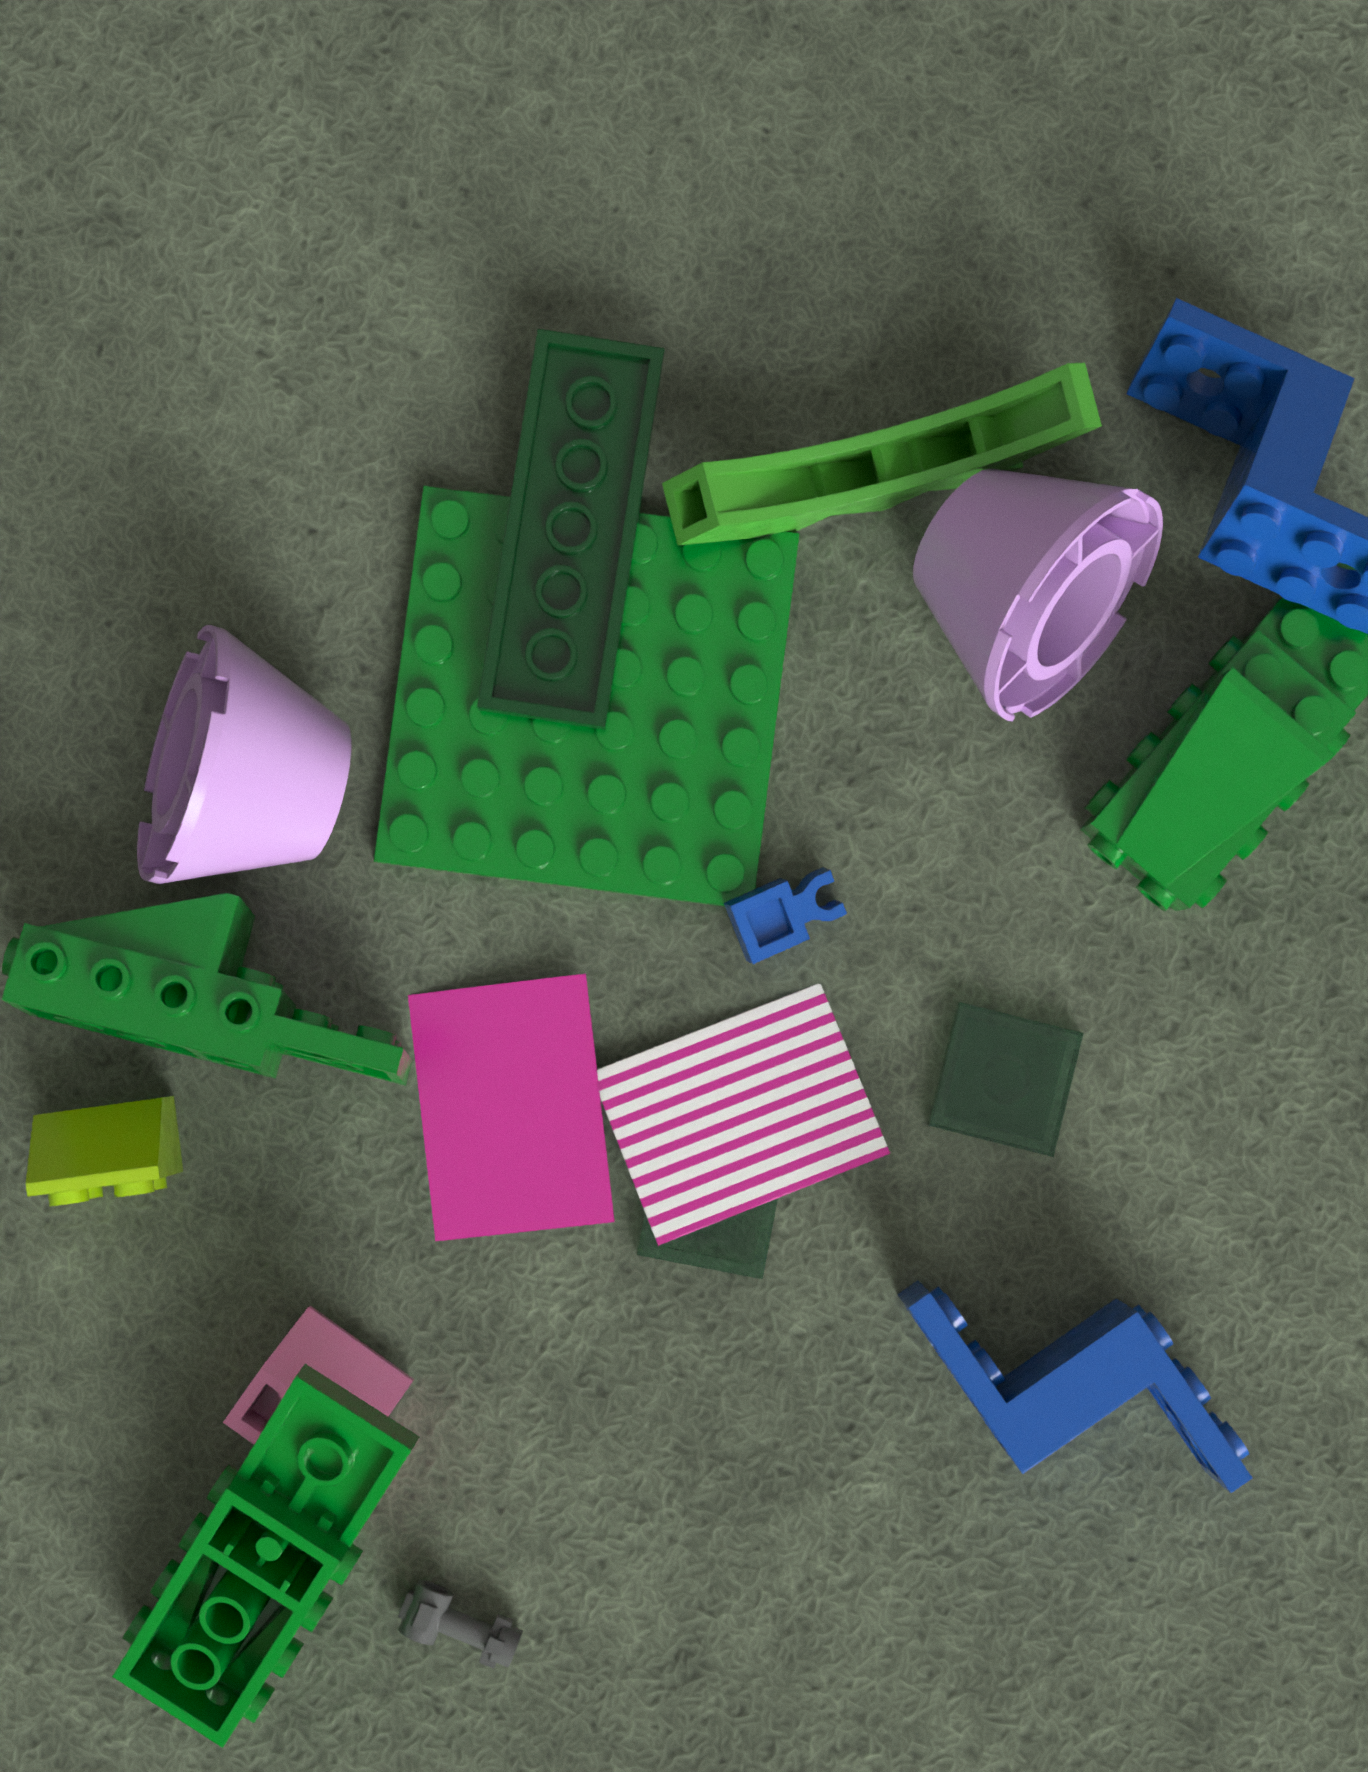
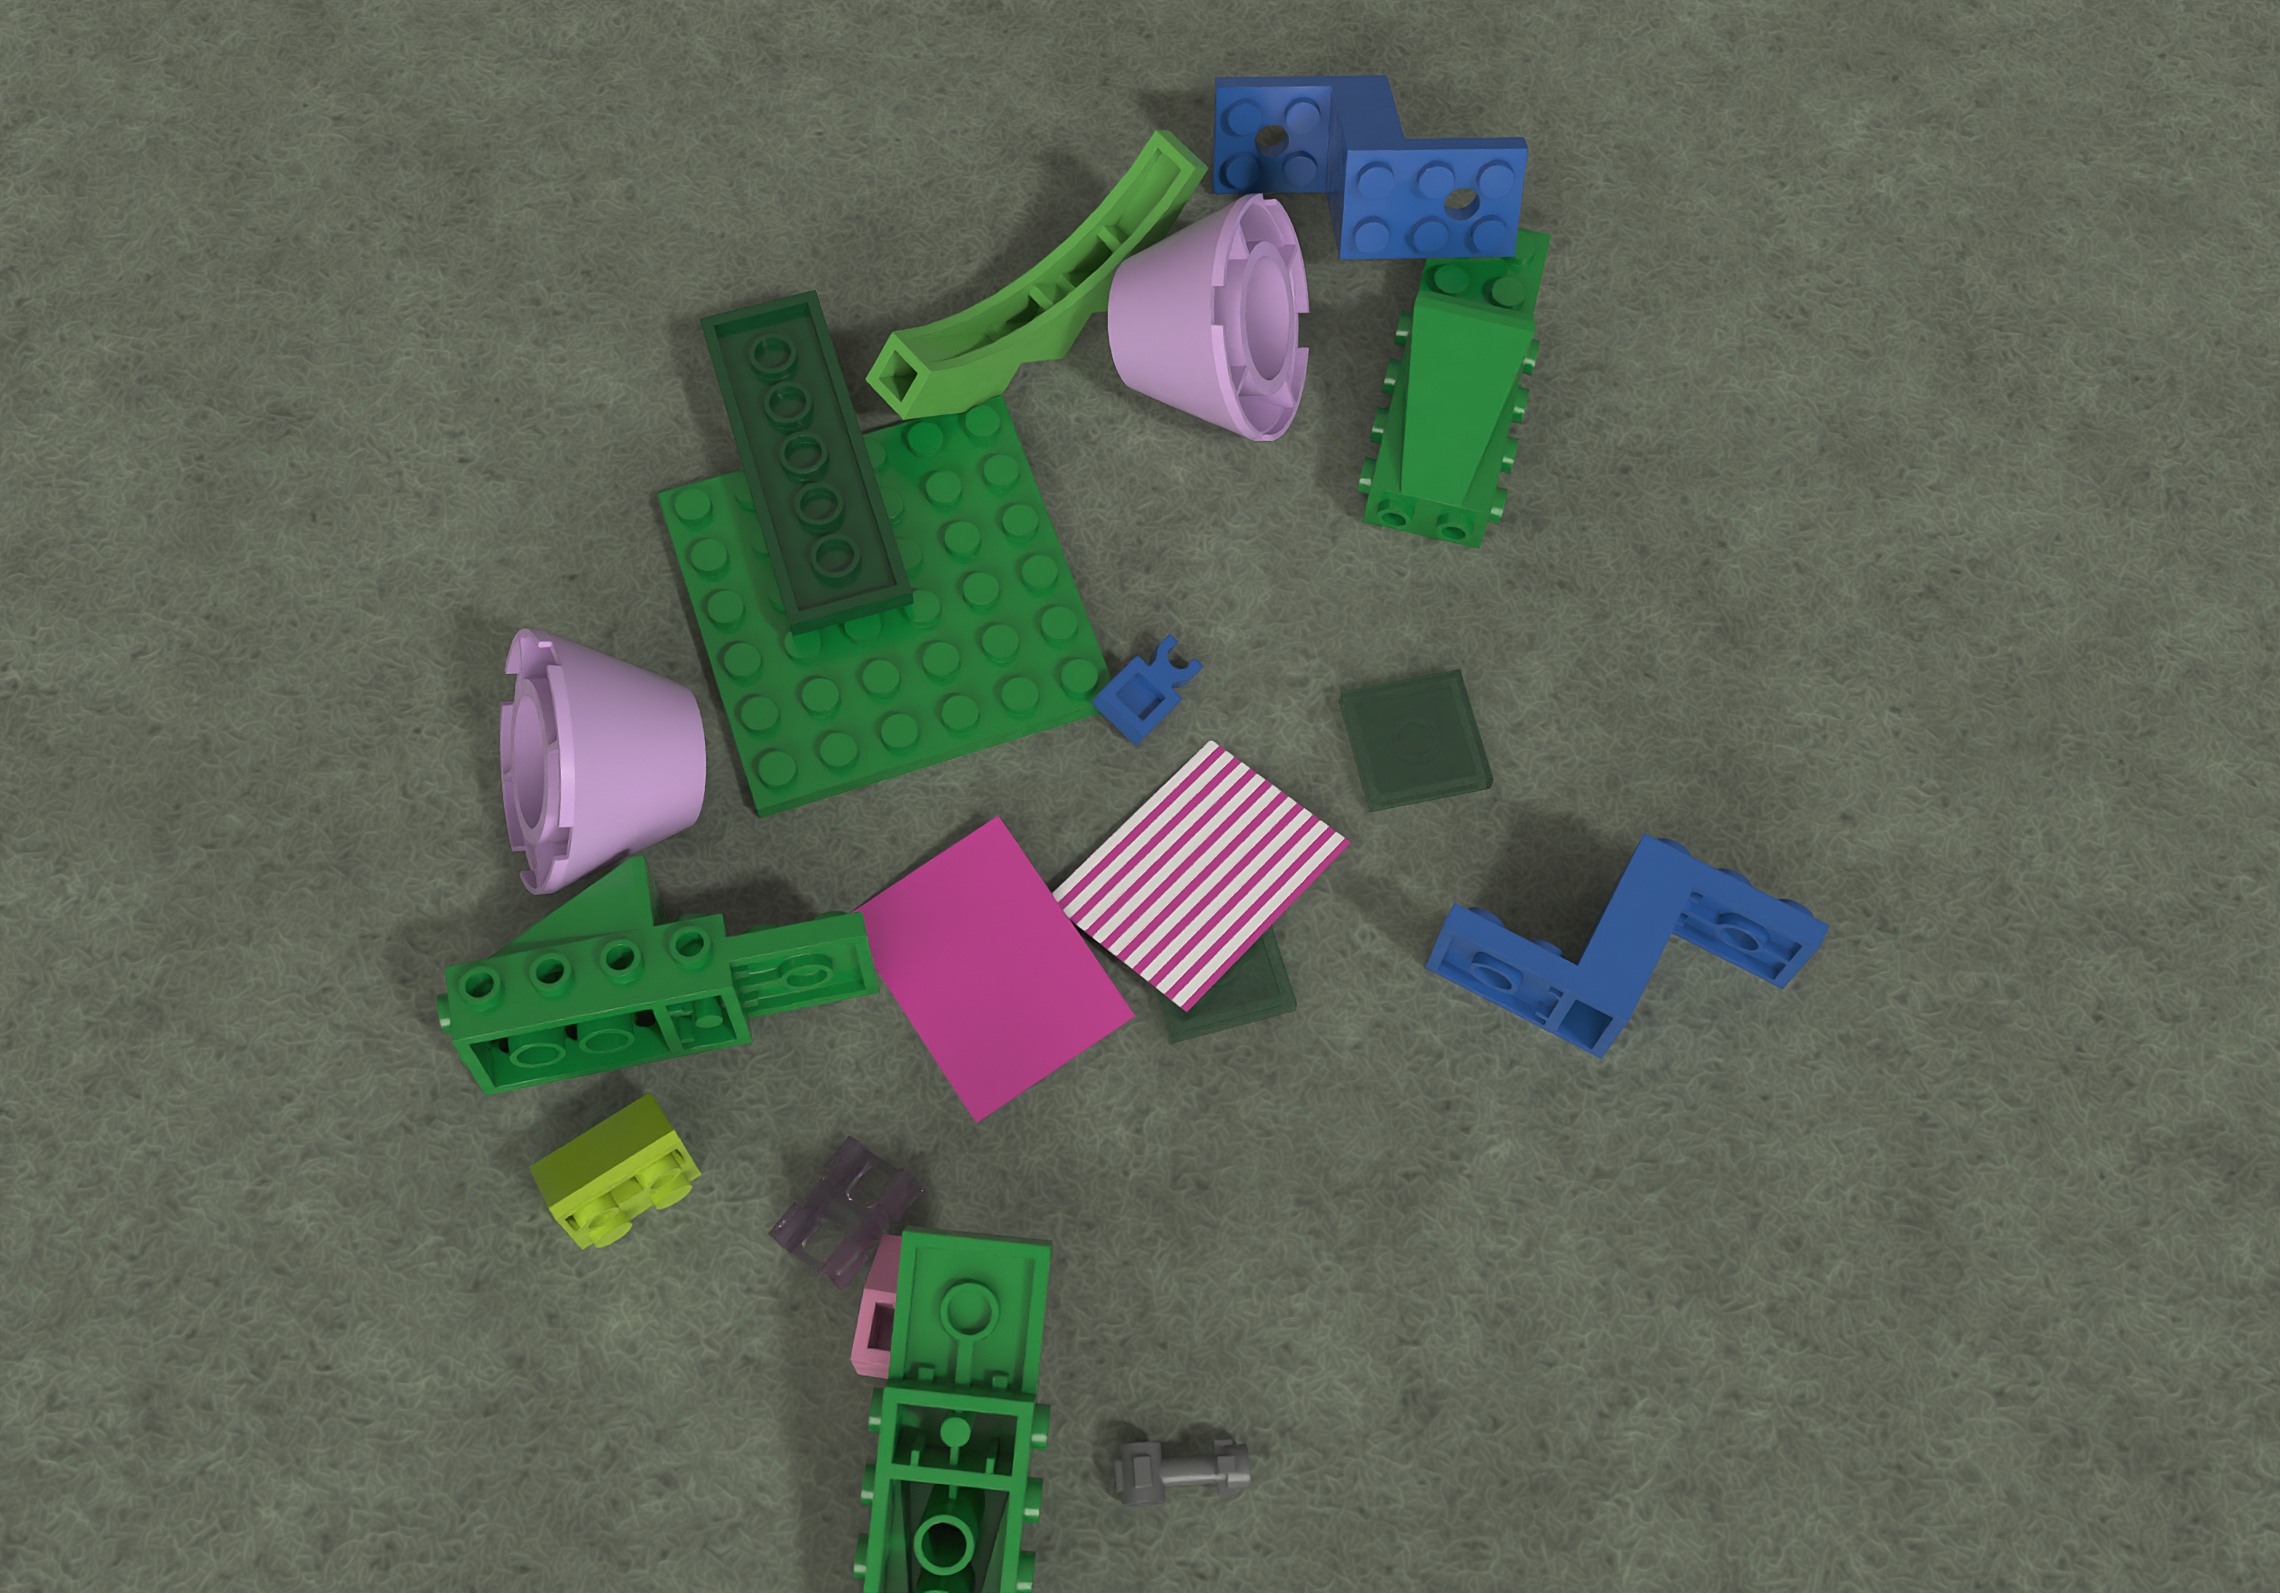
camera: 25 degrees left, 20 degrees down
none -> piece [768,1135,924,1291]

